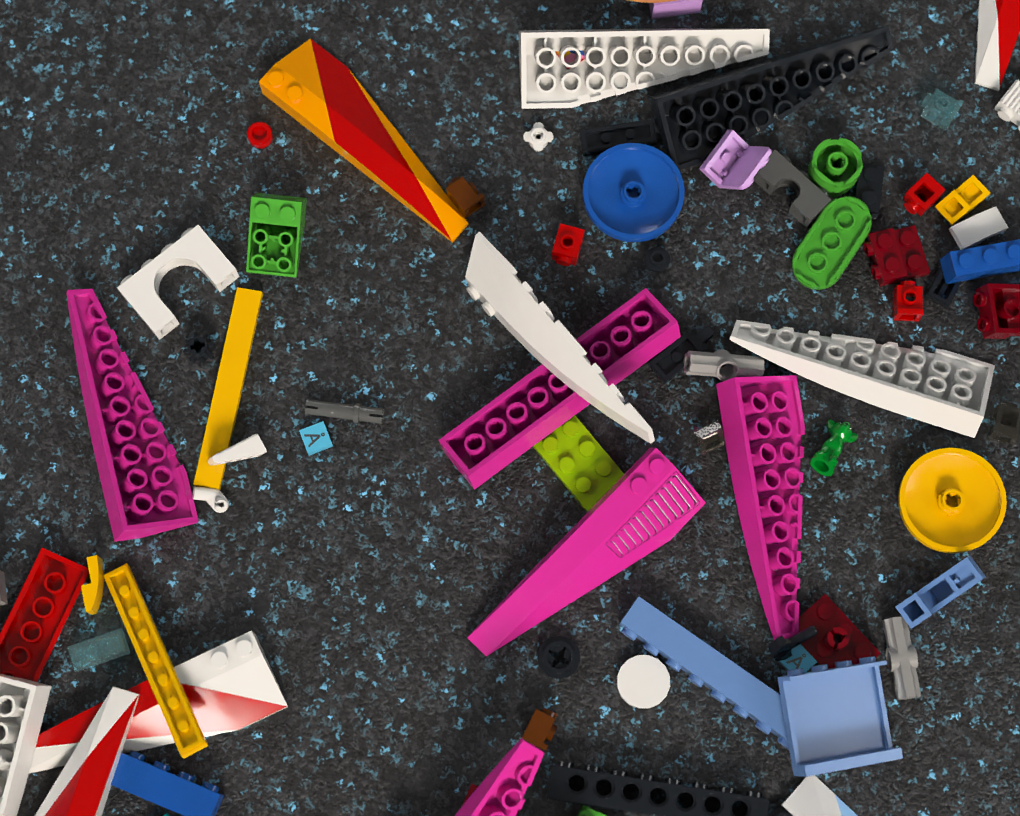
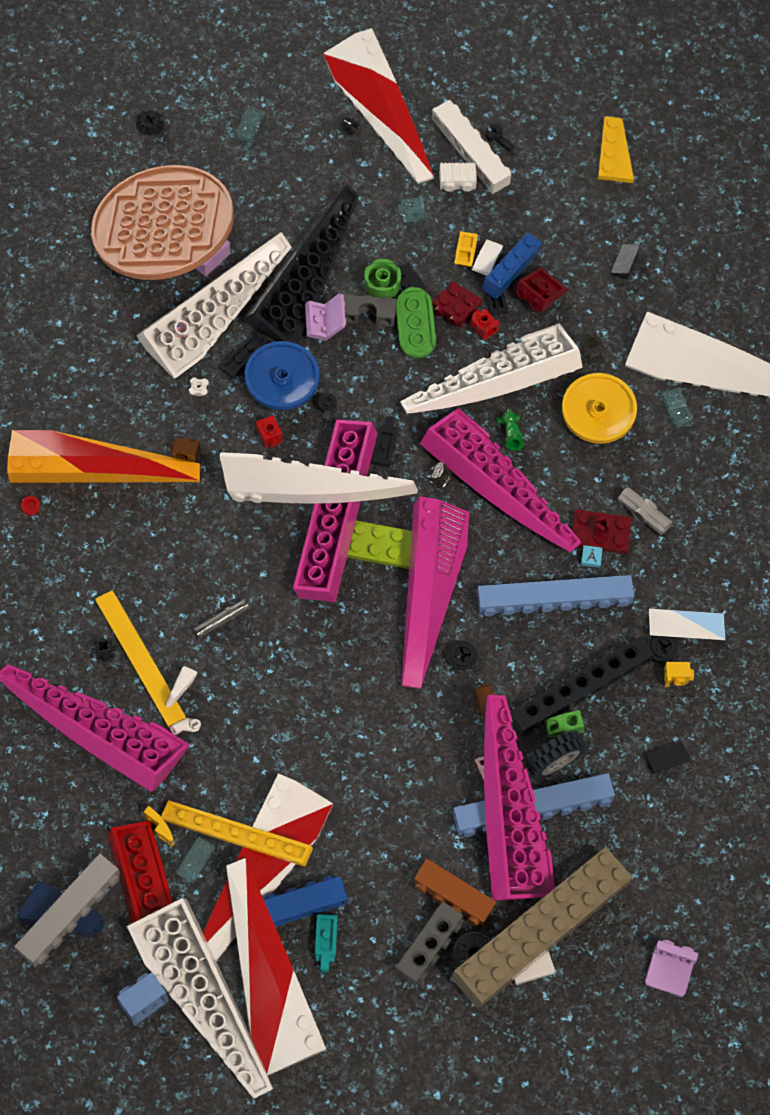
camera: 45 degrees left, 10 degrees down
white arch [117,225,240,340] -> none
bright green slope [246,193,307,278] -> none
medium azure tile [299,421,333,456] -> none
white tile [617,655,670,709] -> none
light grey piece [683,349,765,381] -> none
black bar [768,625,818,661] -> none
medium blue panel [777,656,903,777] -> none
medium blue arch [896,555,986,629] -> none
red brick [902,173,946,216] -> none

